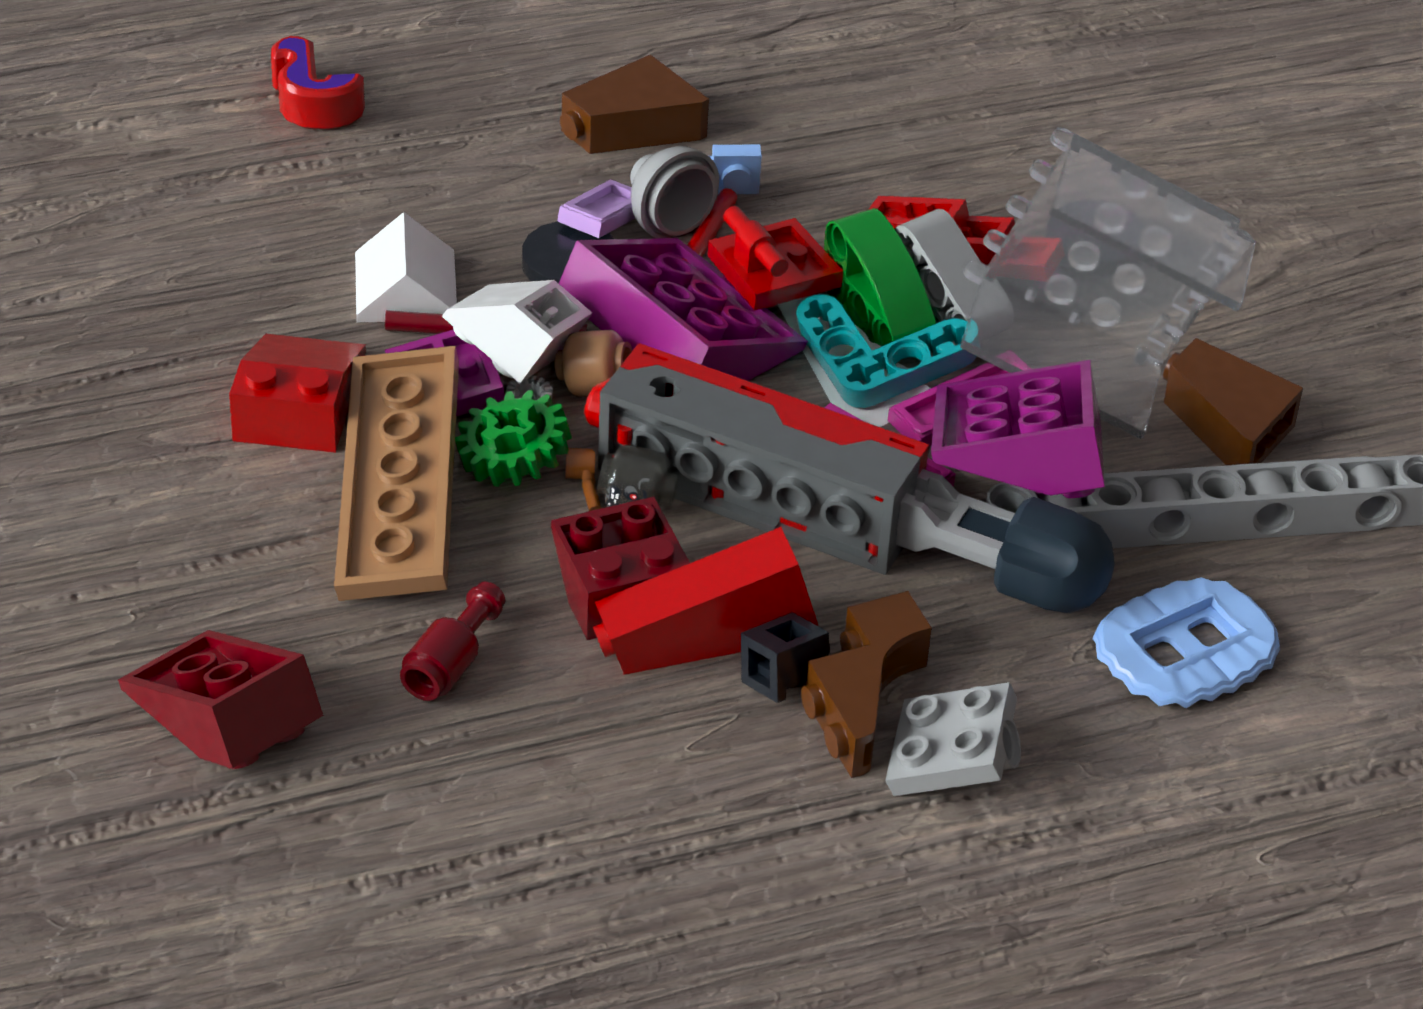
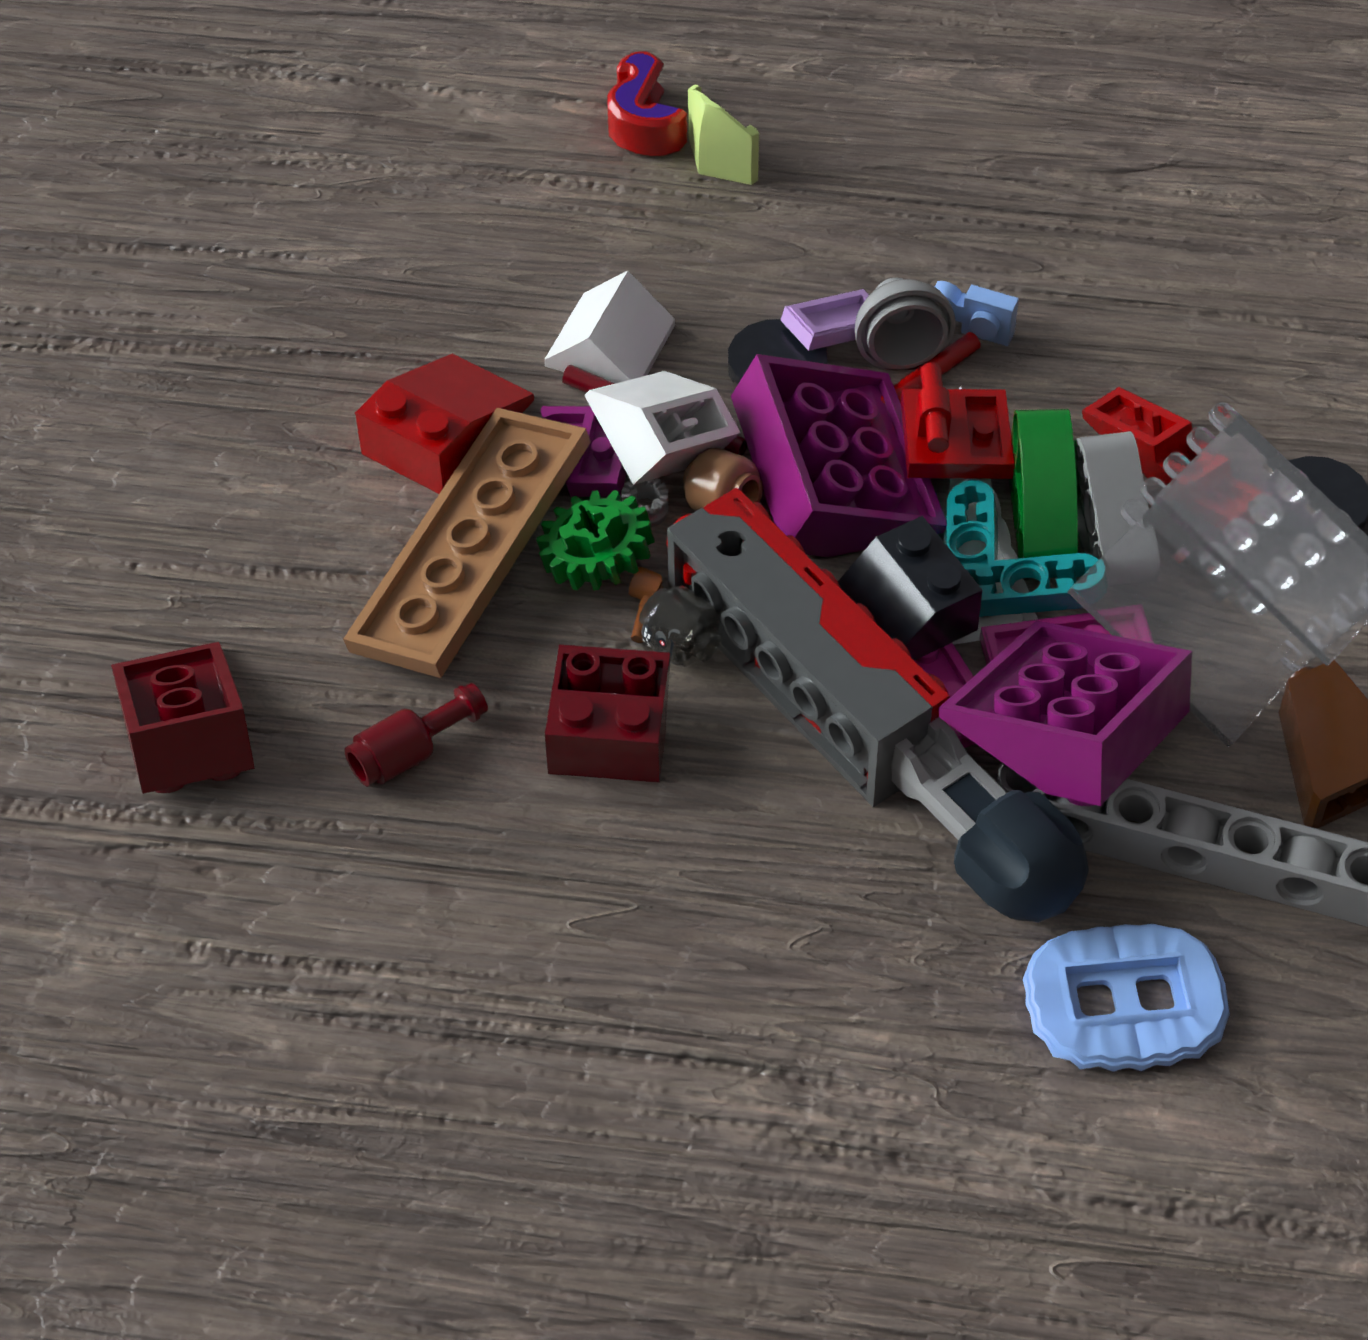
camera: 30 degrees right, 10 degrees up
reddish brown slope [560,54,709,154] -> none
red slope [593,527,819,675] -> none
black brick [741,612,830,703] -> none
reddish brown arch [801,591,932,778] -> none
light grey plate [885,682,1021,796] -> none
none -> yellowish green slope [688,85,759,185]
none -> black slope [837,516,982,661]

